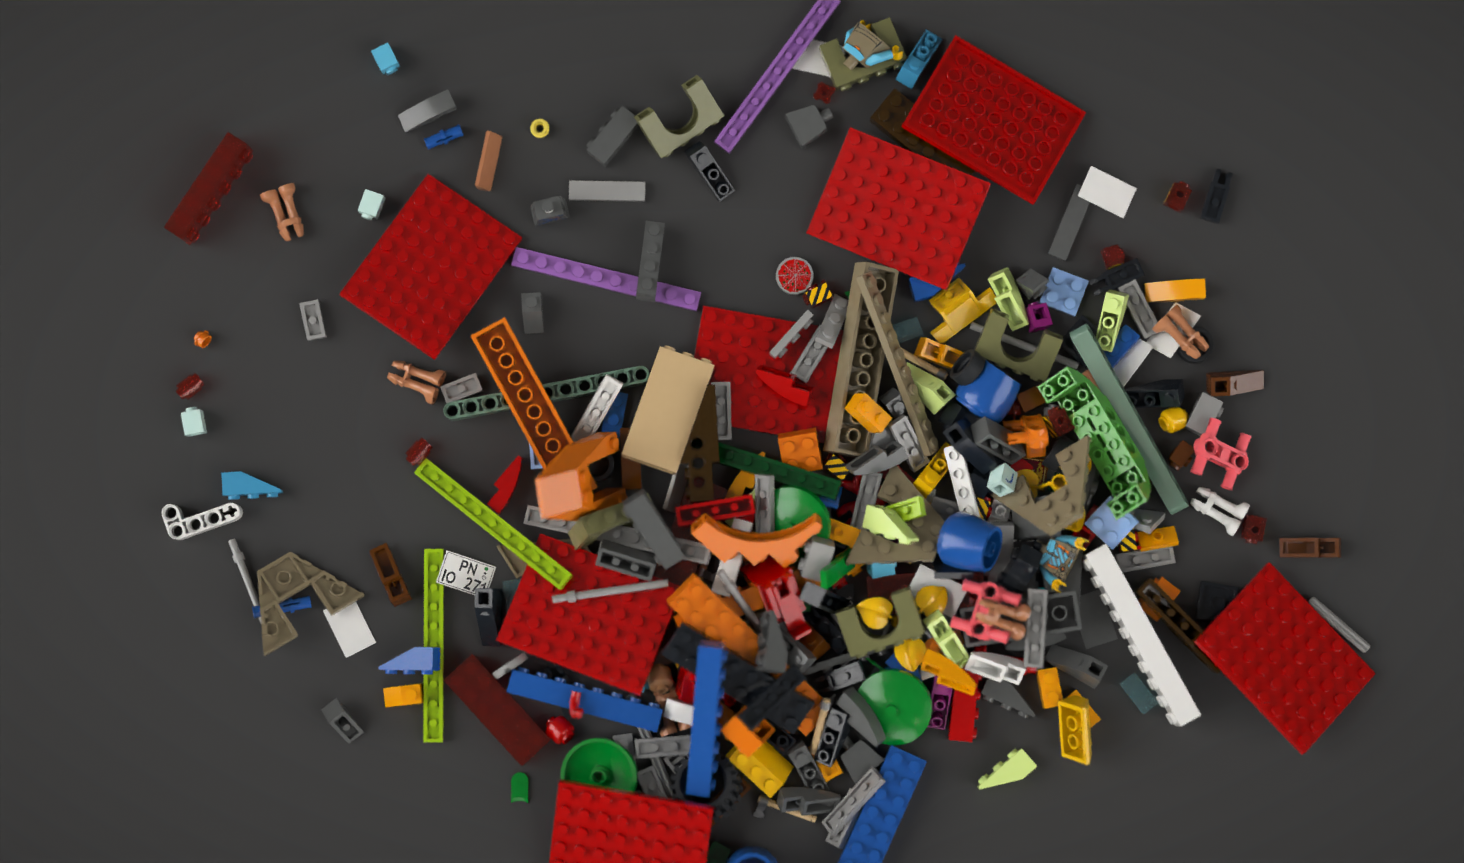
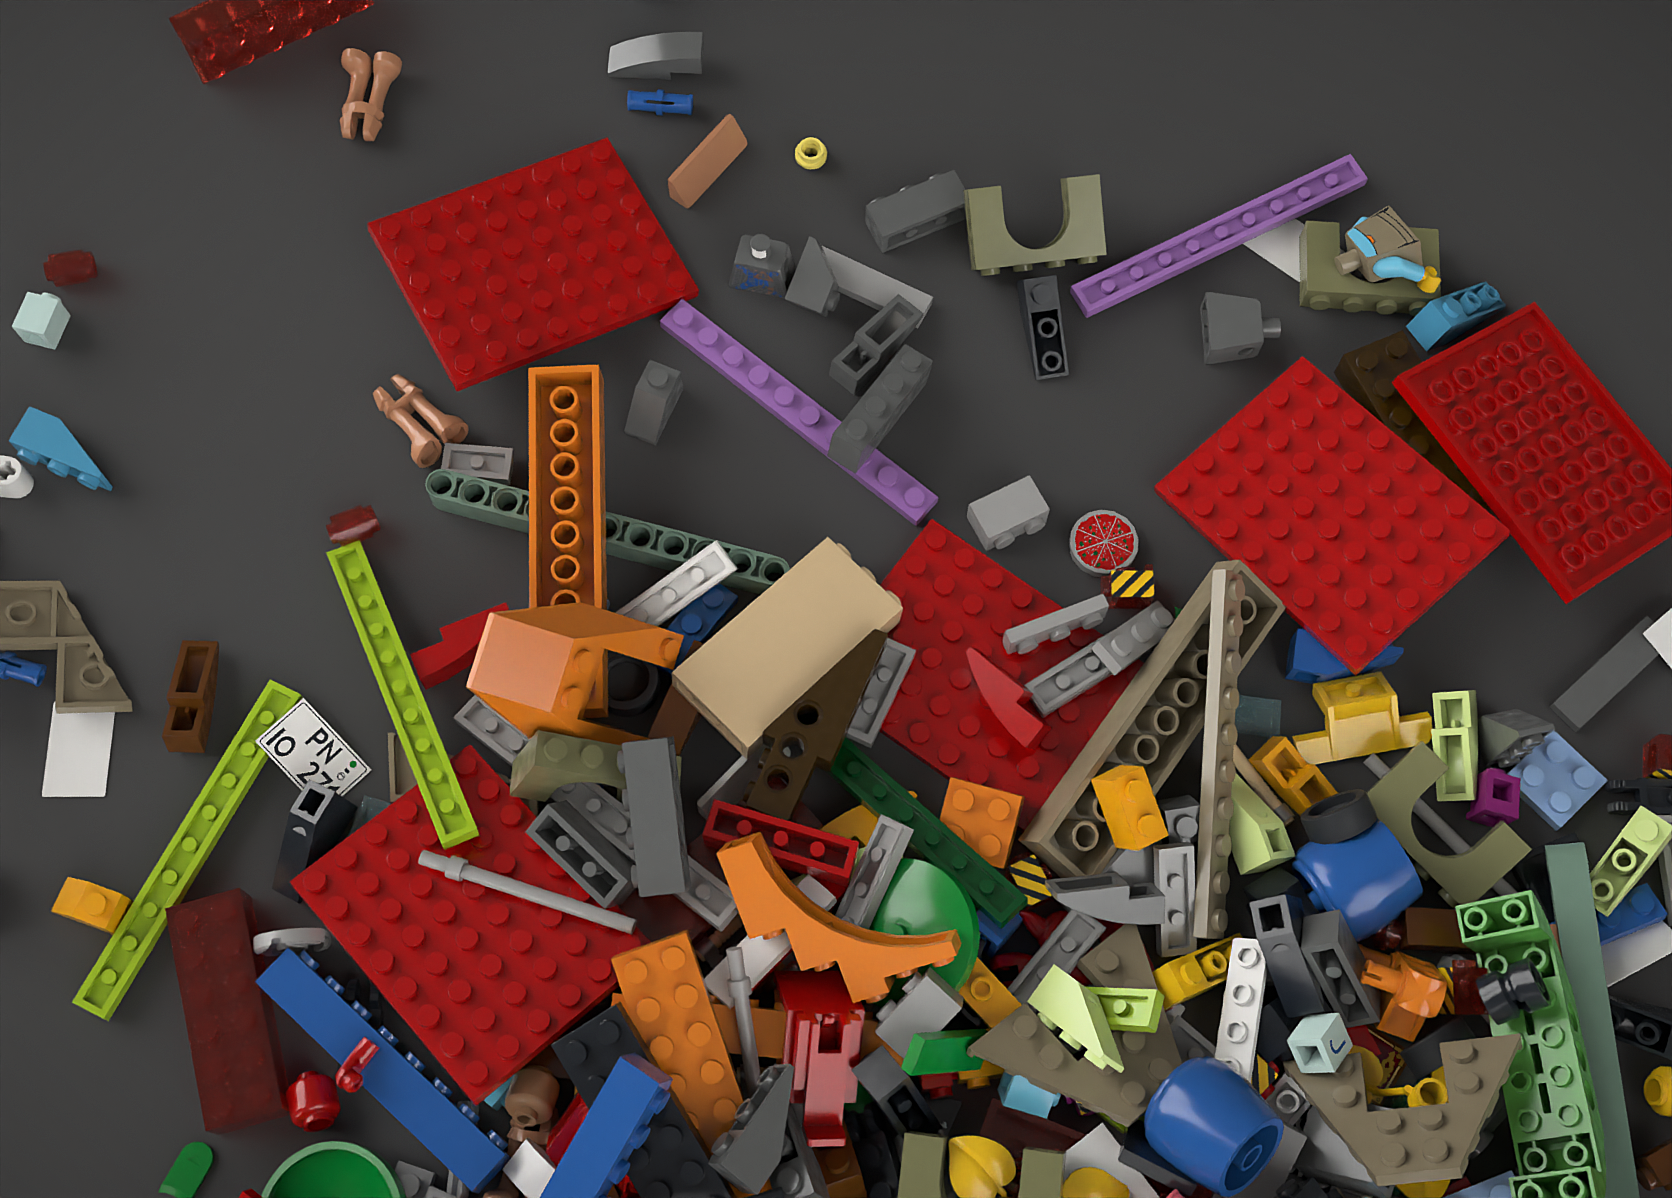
camera: 25 degrees right, 15 degrees down
orange plate [194,330,212,348] -> none
light grey plate [299,299,327,341] -> none
light aqua brick [358,189,385,221] -> none
slope [378,647,440,675] -> none
clear red plate [813,82,835,104] -> none
none -> dark grey slope [785,236,840,318]
none -> dark grey slope [829,294,924,395]
none -> light grey brick [967,475,1050,551]
none -> black wheel [1476,957,1551,1025]

